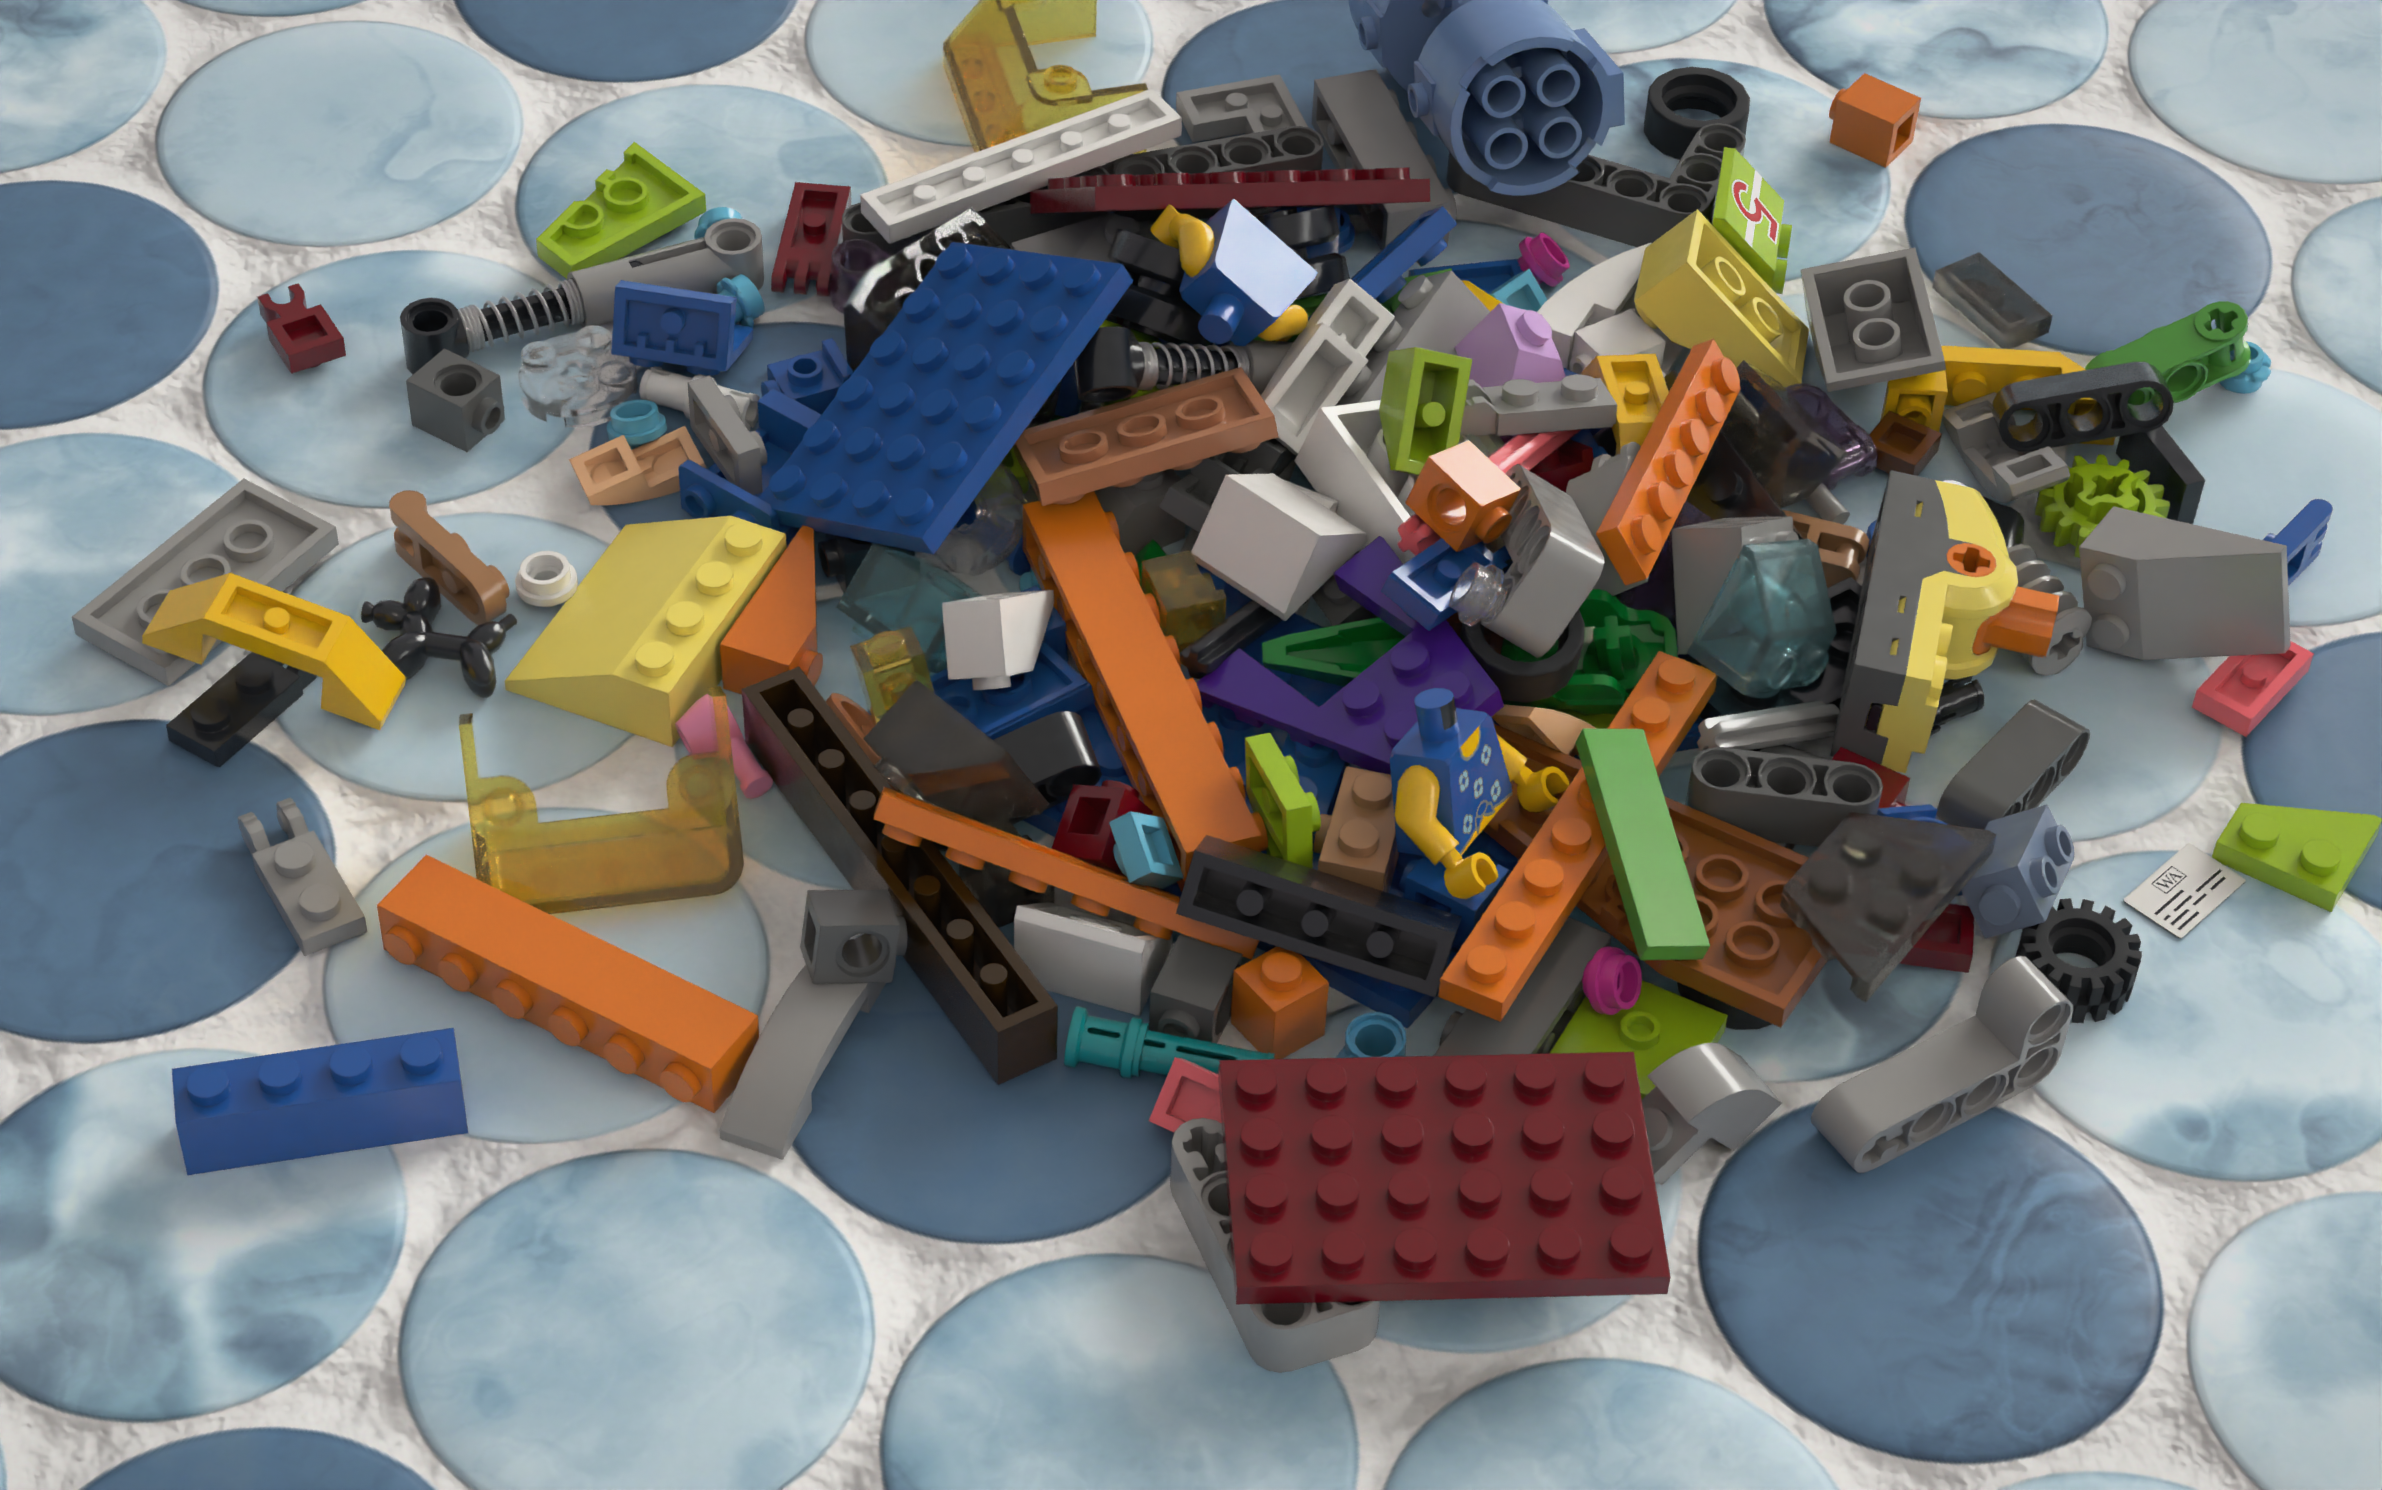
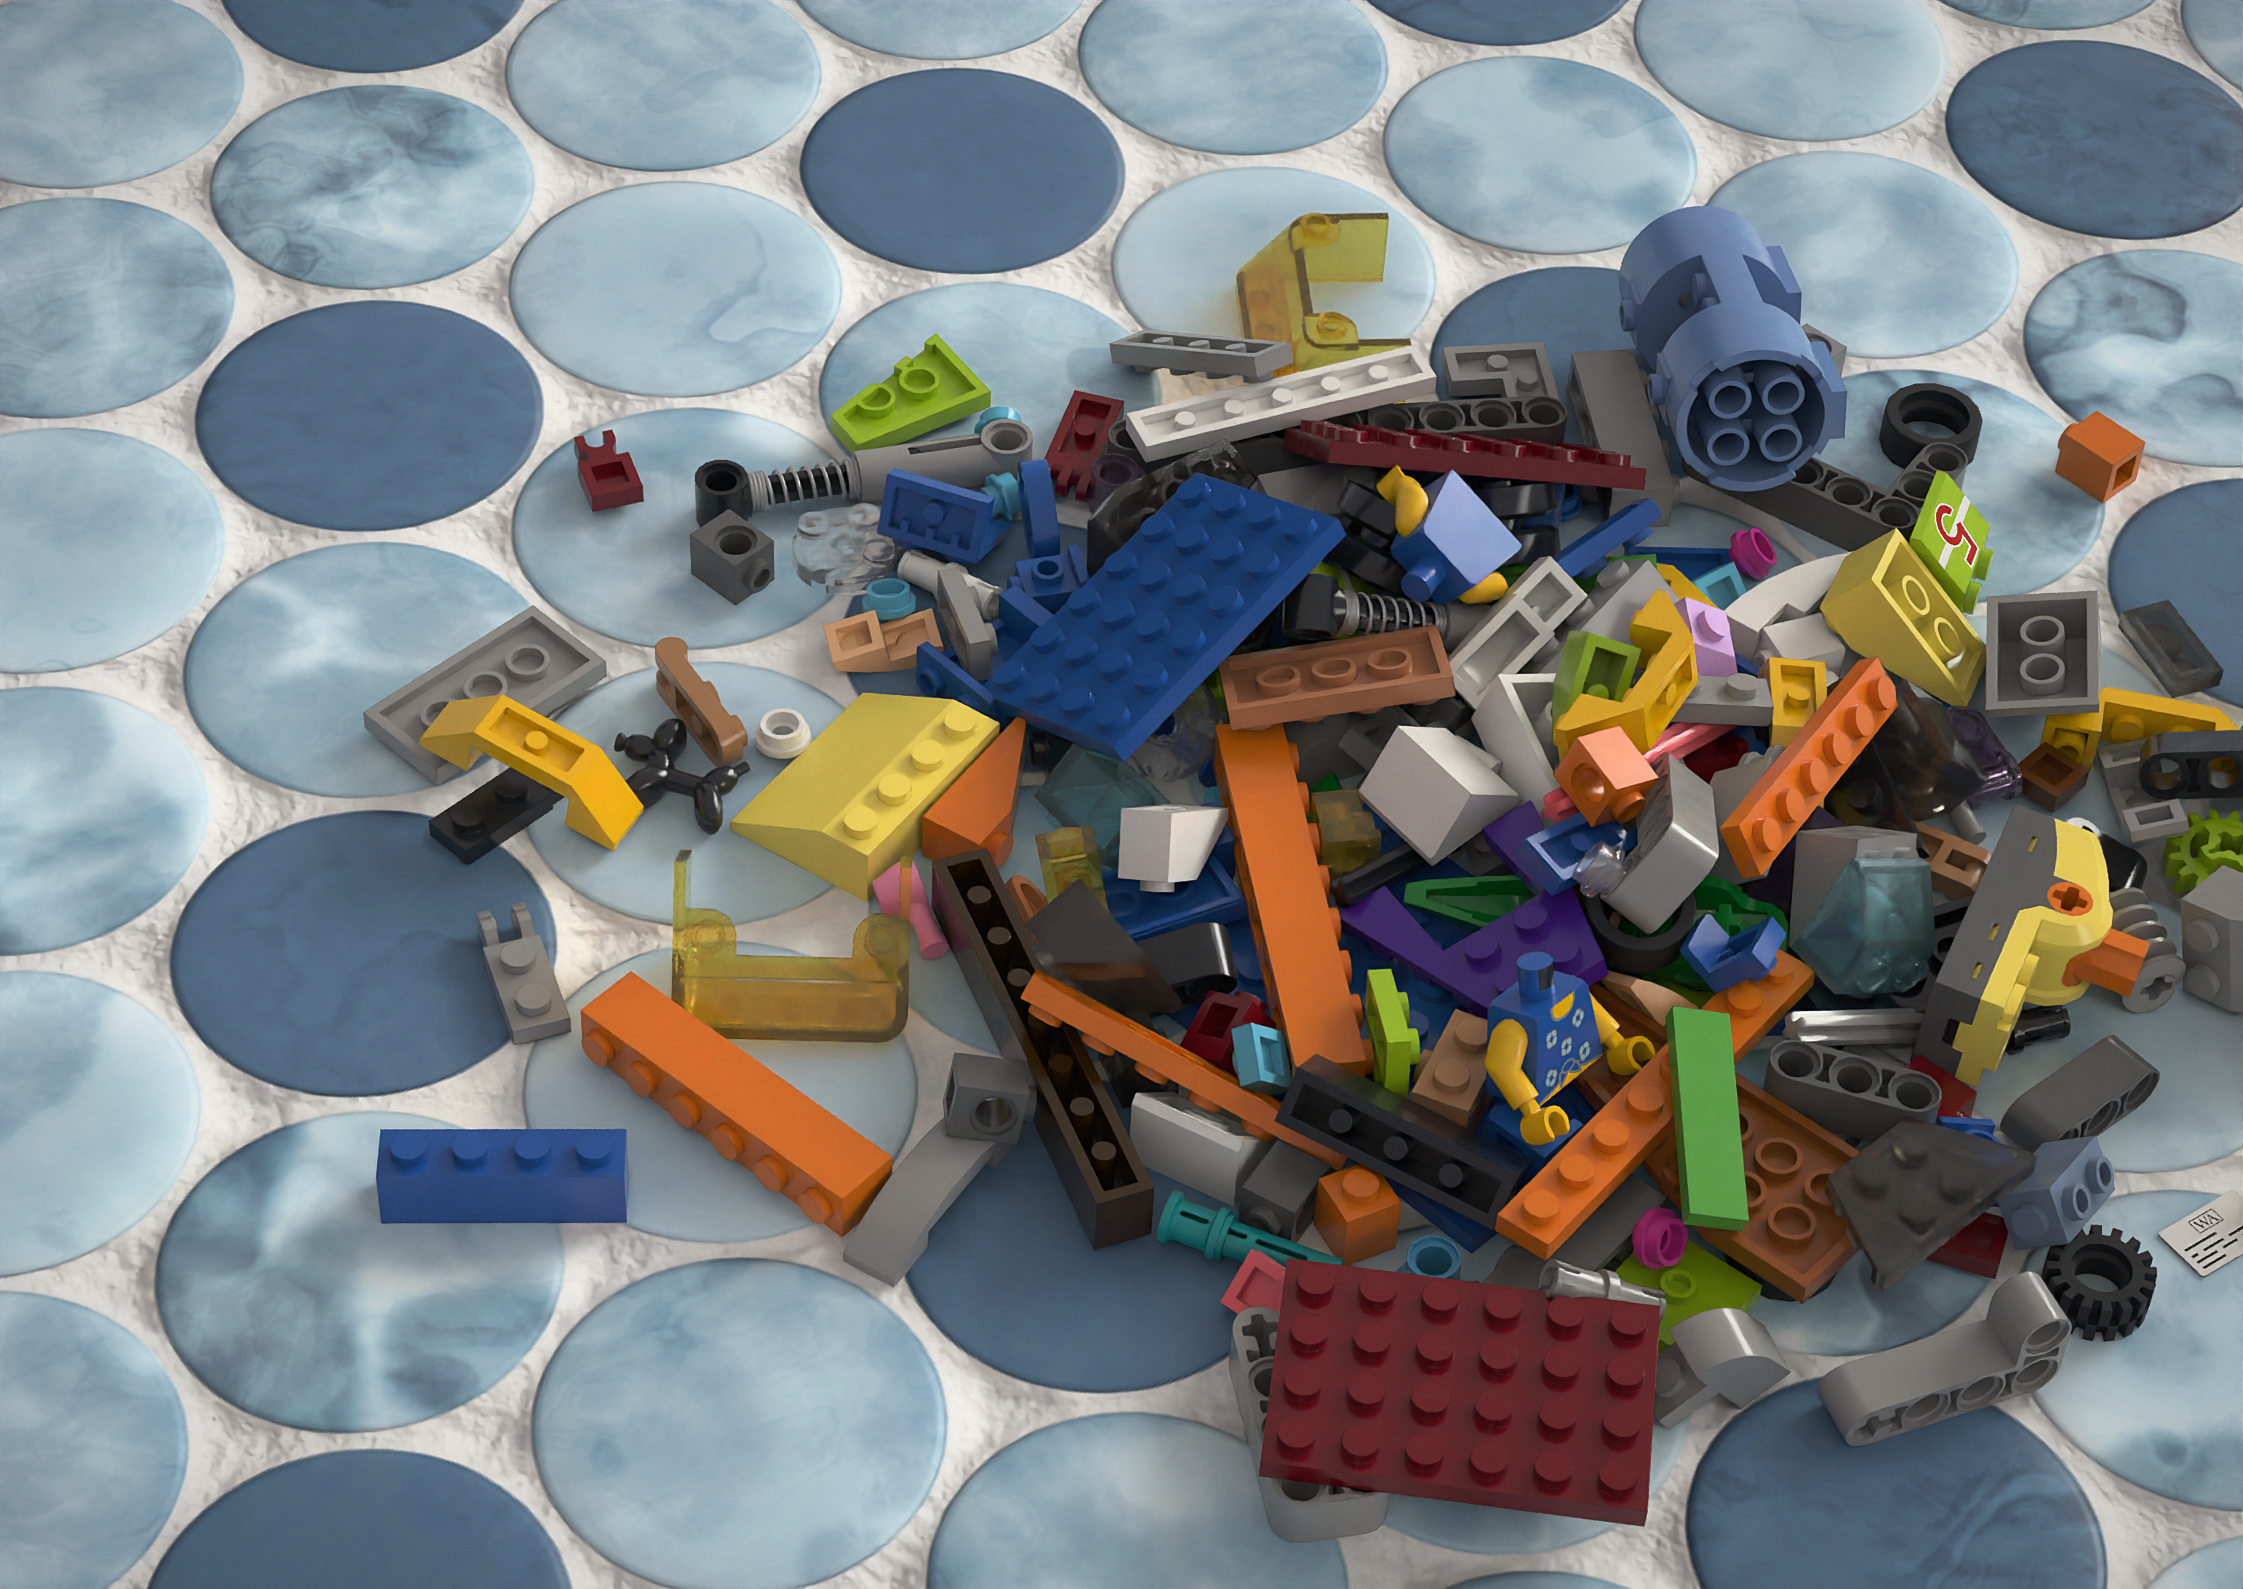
camera: 10 degrees right, 0 degrees up
none -> blue beam [1017,459,1061,559]
none -> light grey plate [1109,329,1293,383]
none -> light grey pin [1538,1259,1667,1324]
none -> yellow slope [1553,590,1698,763]
none -> blue bracket [1680,914,1787,994]

